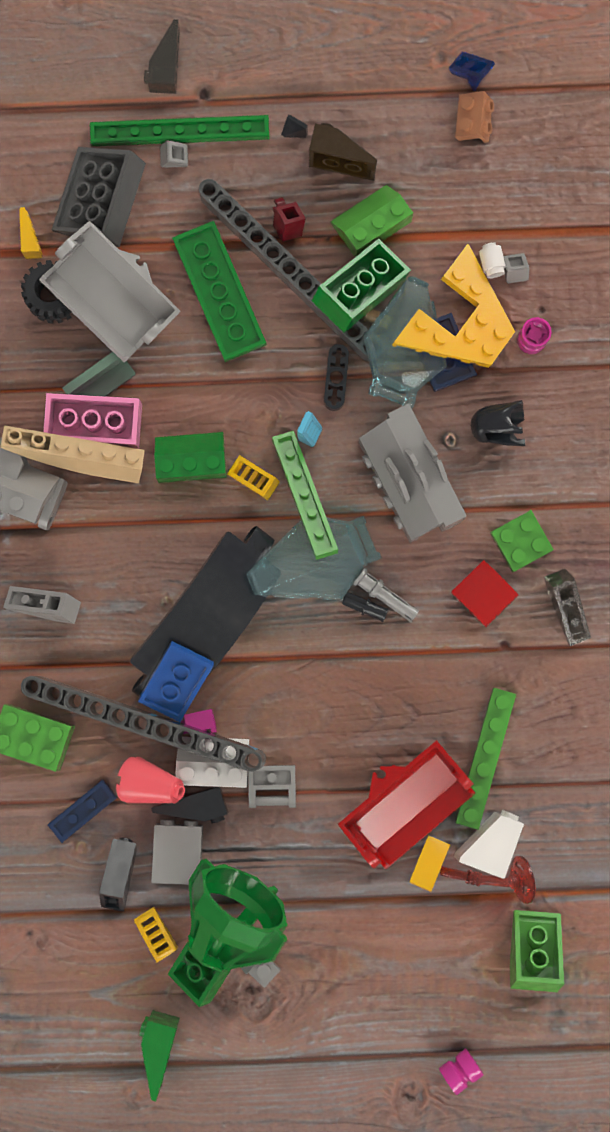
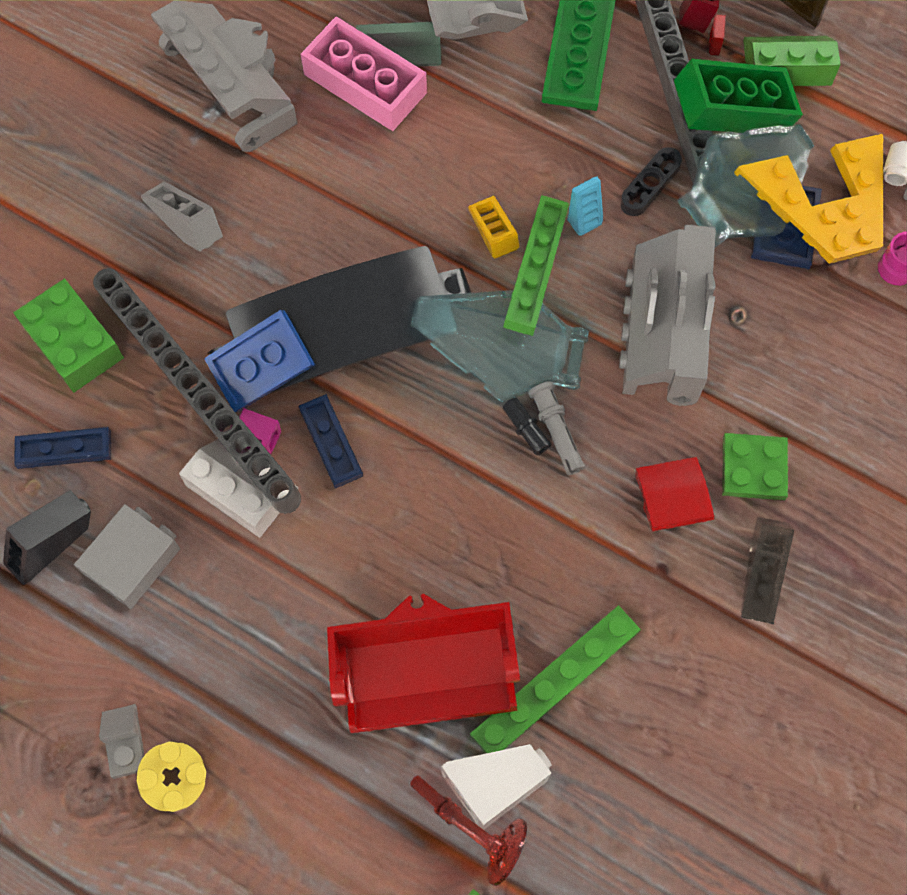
camera: 35 degrees right, 15 degrees down
tan slope [0,425,145,483] -> none
coral cone [116,757,185,803] -> none
yellow slope [133,907,178,962] -> none
black slope [151,787,229,824] -> none
green slope [154,432,227,483] -> none
green plate [168,859,288,1007] -> none
light grey plate [248,765,296,808] -> none
yellow slope [409,835,450,892] -> none
black hair [471,400,525,447] -> none
none -> light yellow plate [136,742,206,812]
none -> dark blue tile [298,394,364,489]
none -> red tile [708,14,726,56]

